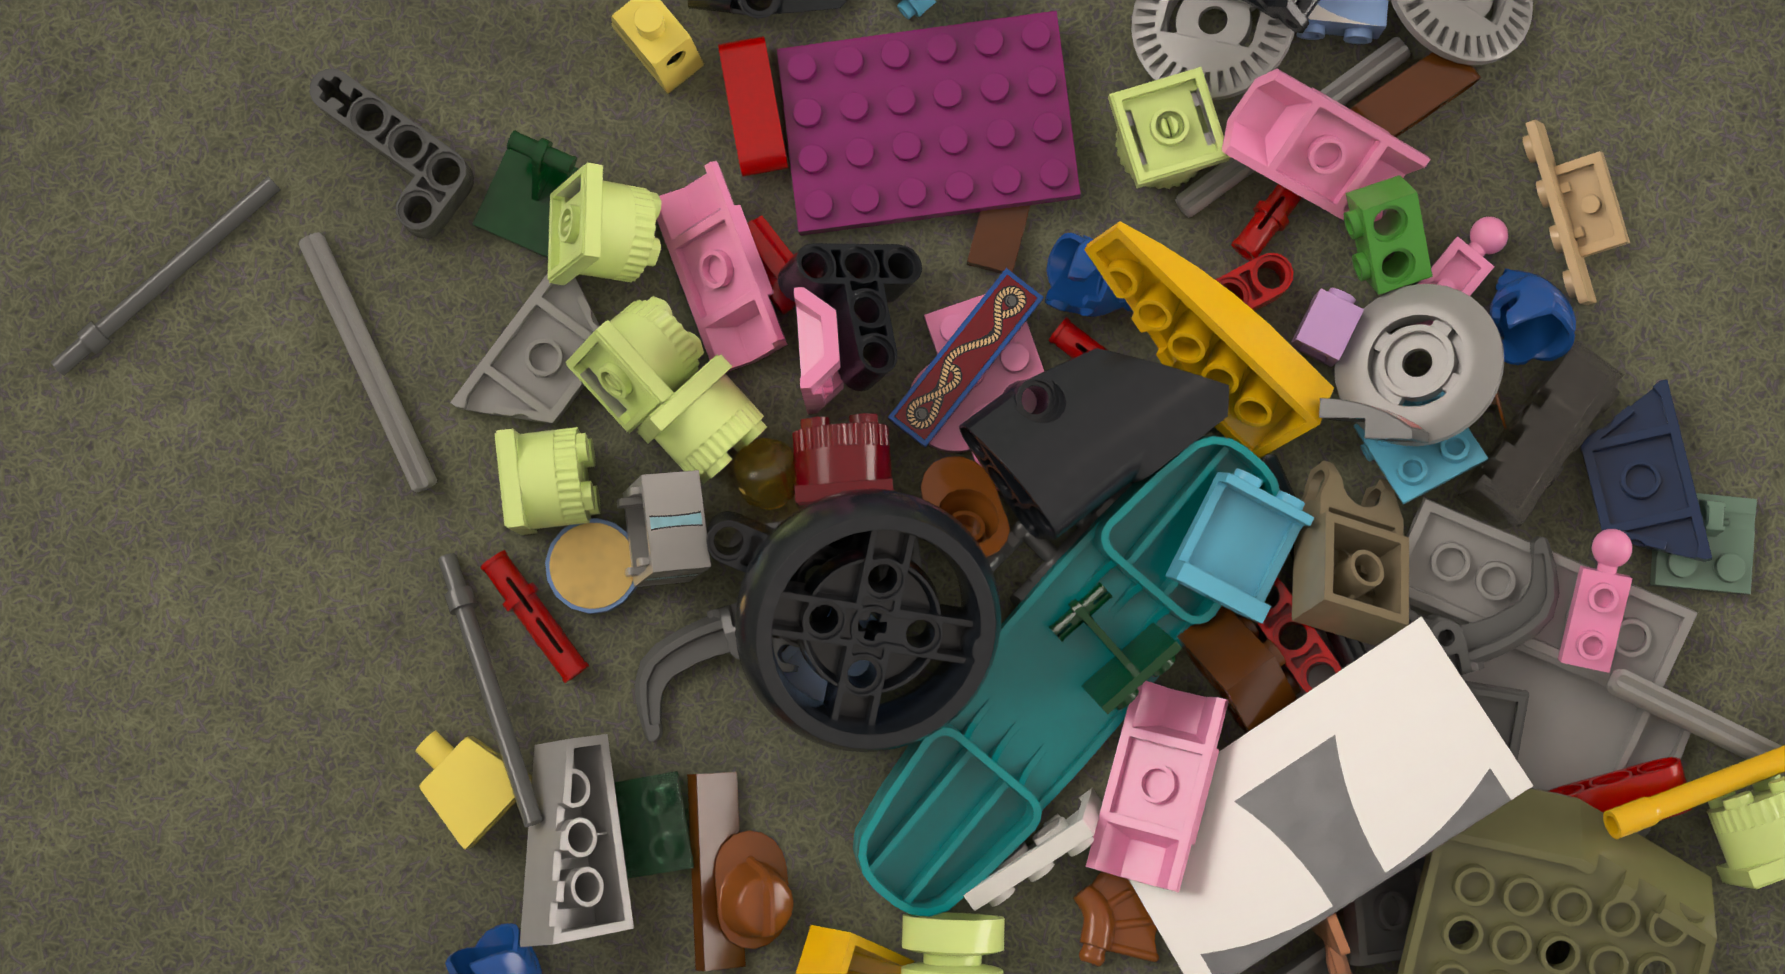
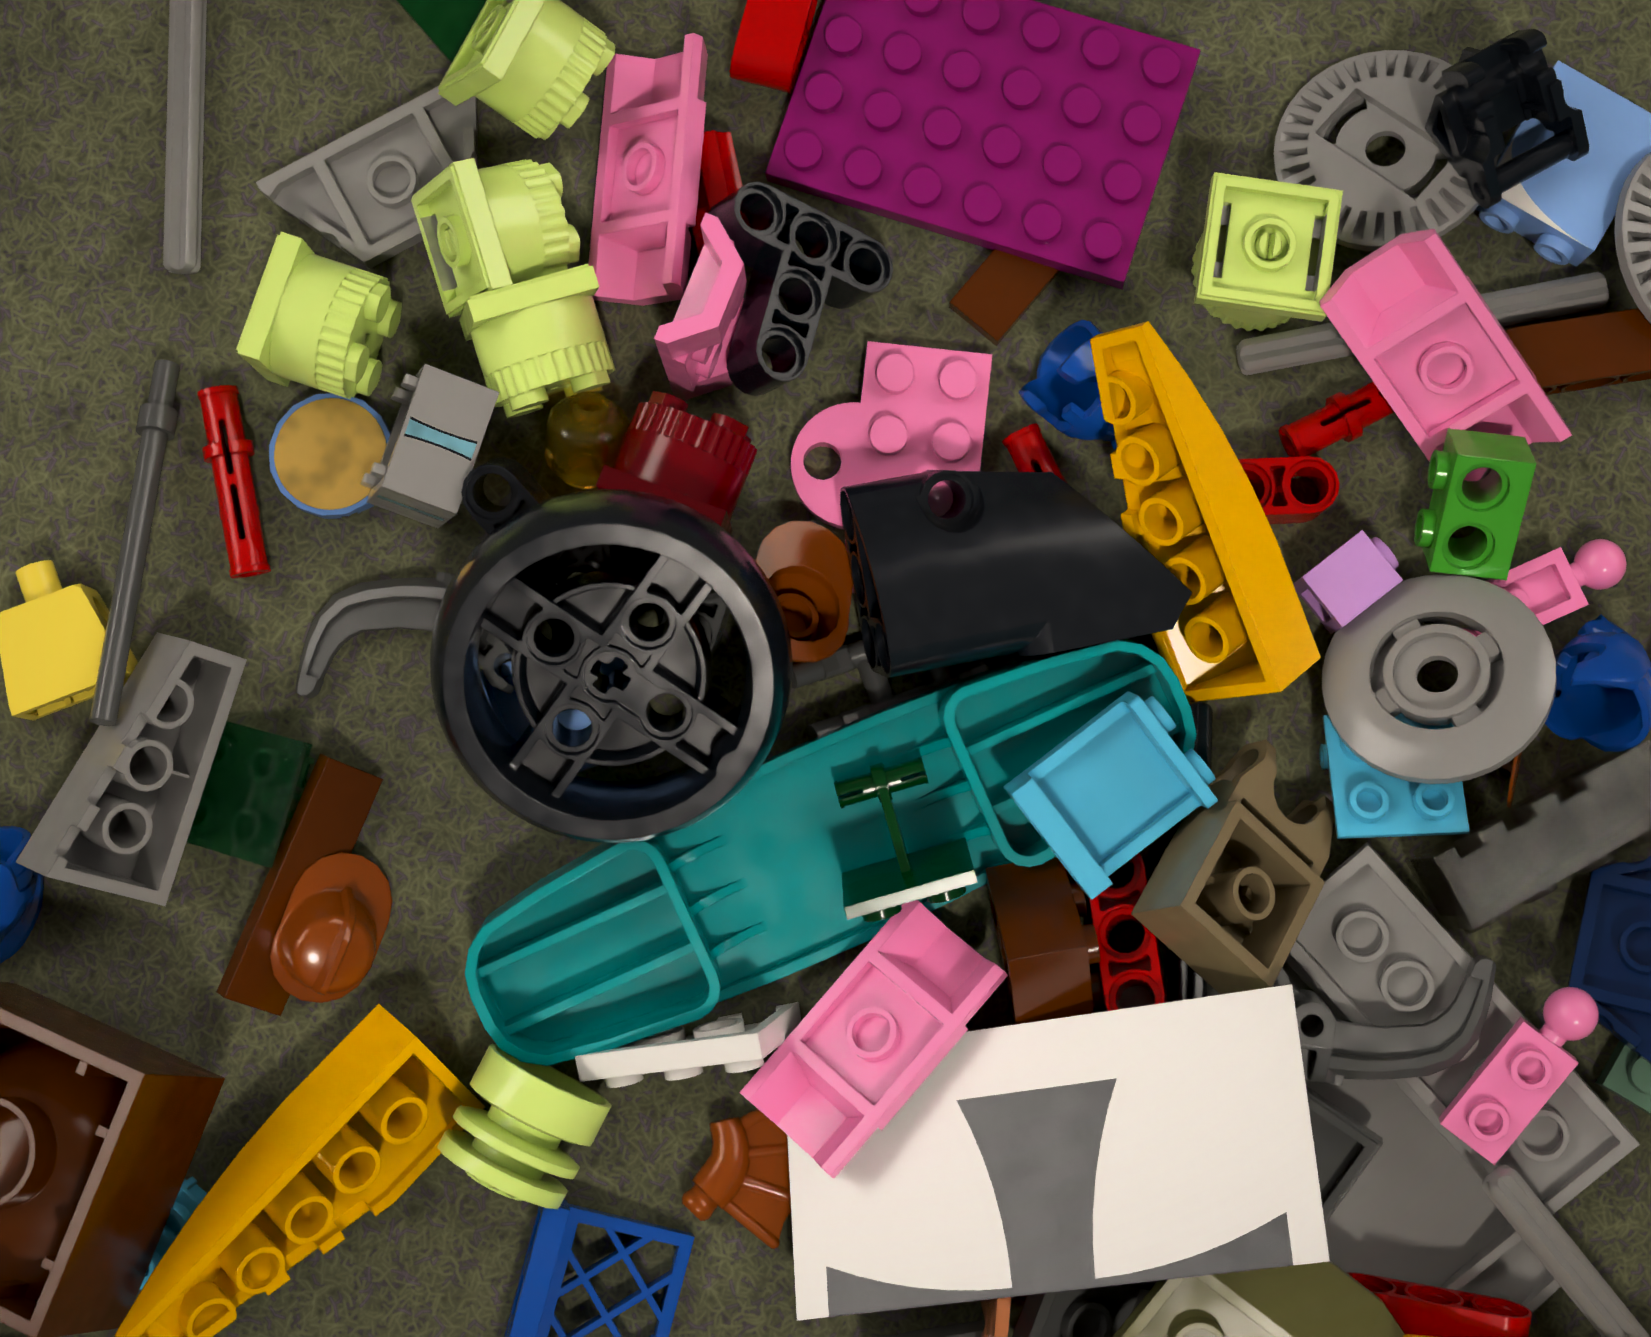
camera: 30 degrees right, 0 degrees up
tile [888,268,1044,449] -> none
slope [1319,398,1429,443] -> none

